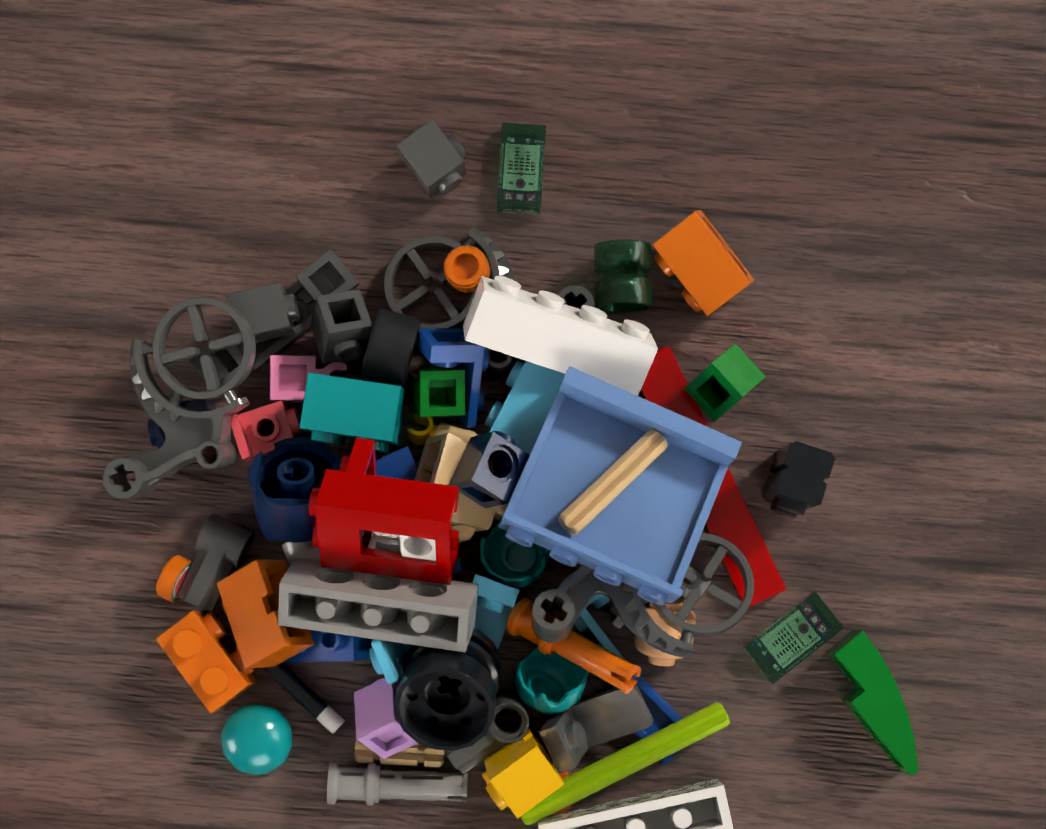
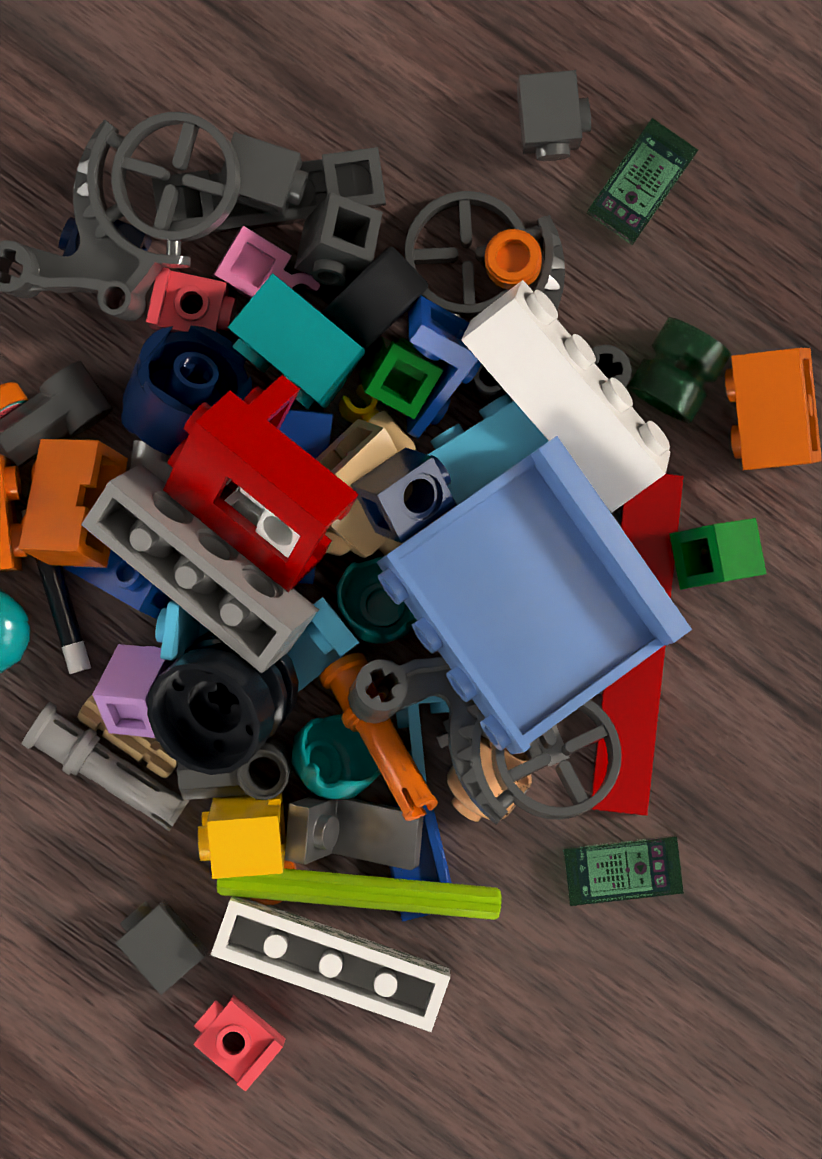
camera: 30 degrees right, 5 degrees up
tan axle [558,429,668,536] -> none
black brick [762,441,835,518] -> none
green slope [826,630,919,777] -> none

